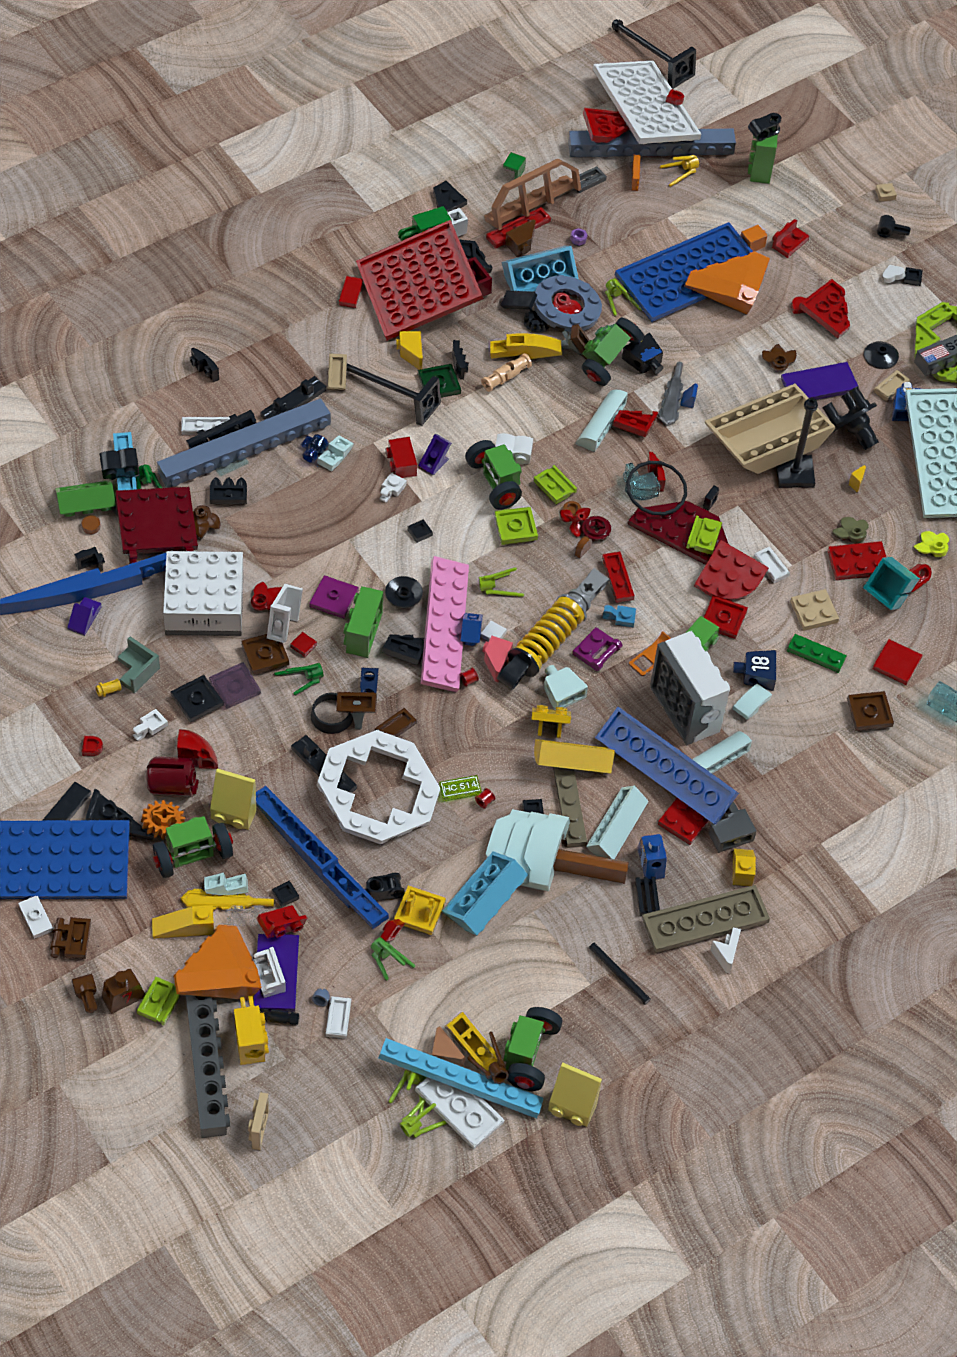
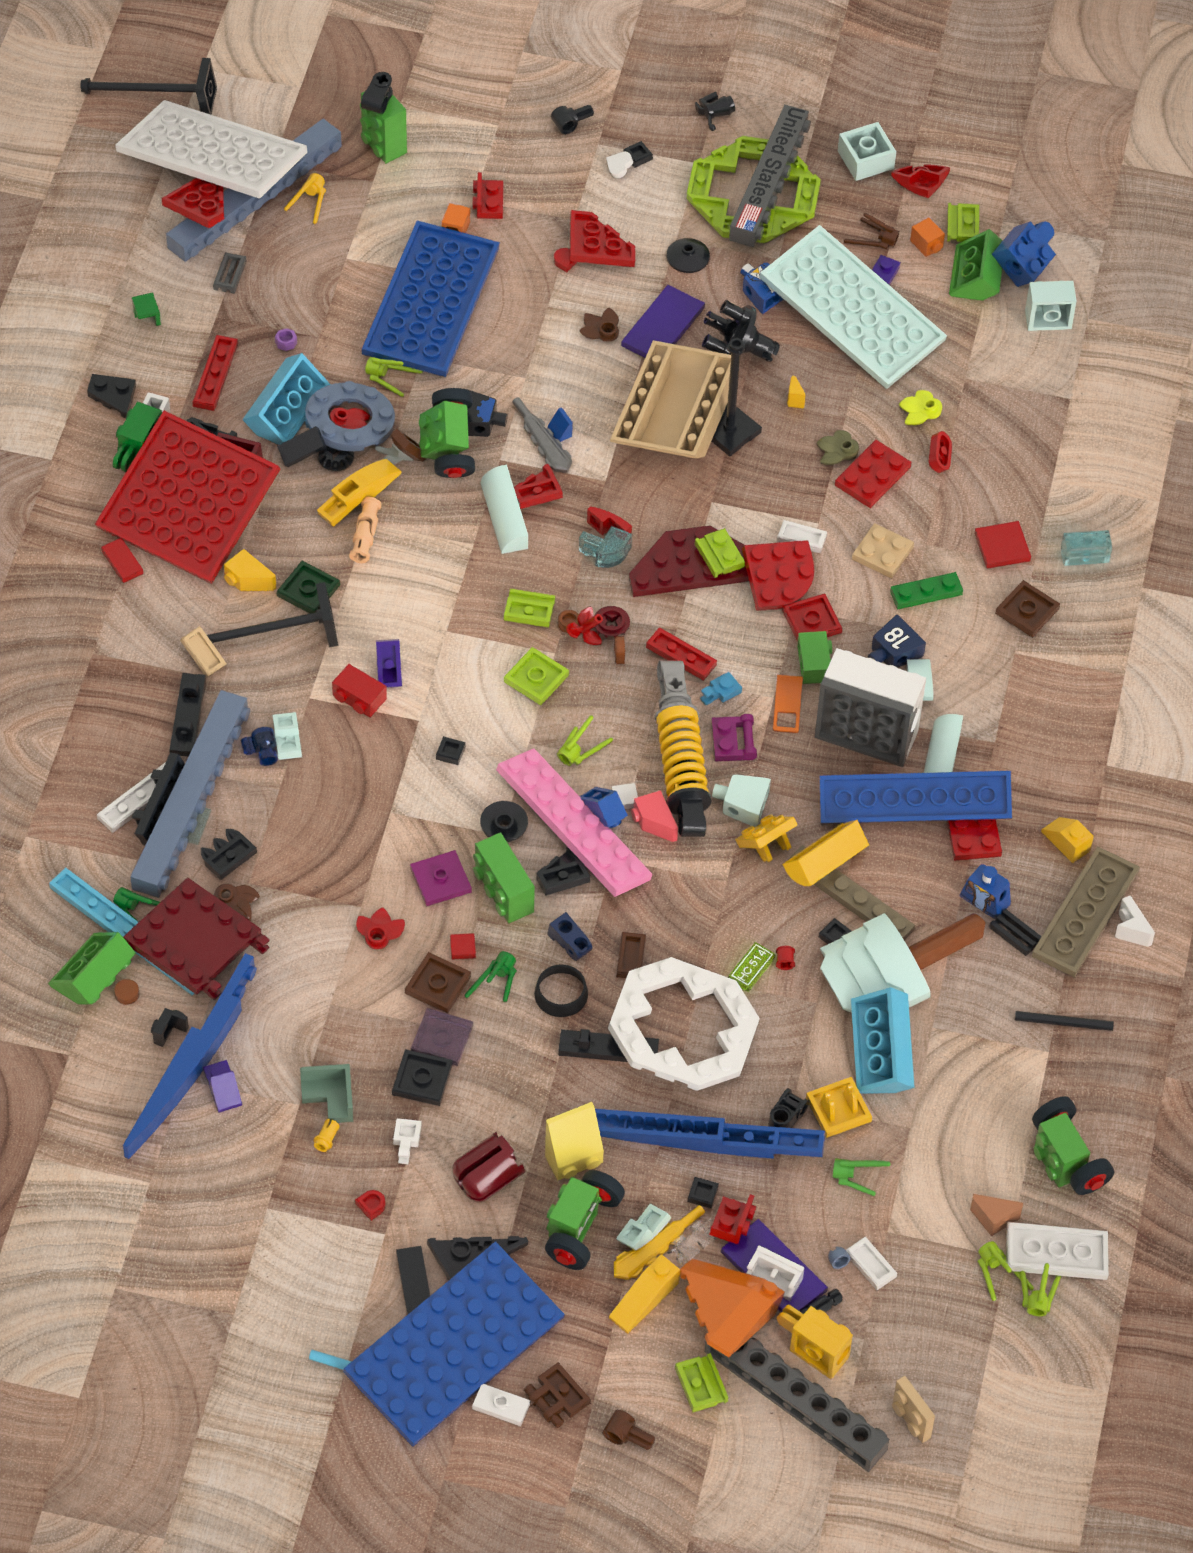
camera: 40 degrees left, 0 degrees up
black brick [99,448,140,480] -> none
reddish brown torso [102,969,146,1014] -> none
orange gear [141,800,185,840] -> none
white piece [163,551,244,636] -> none
red brick [177,729,218,769] -> none
black slope [189,348,219,382] -> none
white panel [267,584,303,643] -> none
reddish brown piece [336,692,377,729] -> none
medium azure plate [378,1038,544,1119] -> none
white plate [380,473,407,503] -> none
red plate [380,919,405,942] -> none
yellow slope [445,1012,497,1071] -> none
black slope [452,340,469,380] -> none
red axle [460,667,479,687] -> none
brick [465,440,522,510] -> none
reddish brown plant [467,1031,509,1084] -> none
nougat plate [484,158,581,230] -> none
white brick [495,433,533,465] -> none
reddish brown slope [505,219,536,257] -> none
light yellow slope [548,1062,602,1127] -> none
light aqua brick [586,785,649,859] -> none
black piece [626,461,687,516] -> none
orange tile [632,154,640,191] -> none
red tile [665,89,685,105] -> none
orange slope [684,251,770,315] -> none
black tile [703,485,719,511] -> none
dark grey hinge [708,801,757,853] -> none
teal piece [863,557,920,610] -> none
tan tile [874,370,910,402] -> none
tan plate [875,183,897,202] -> none

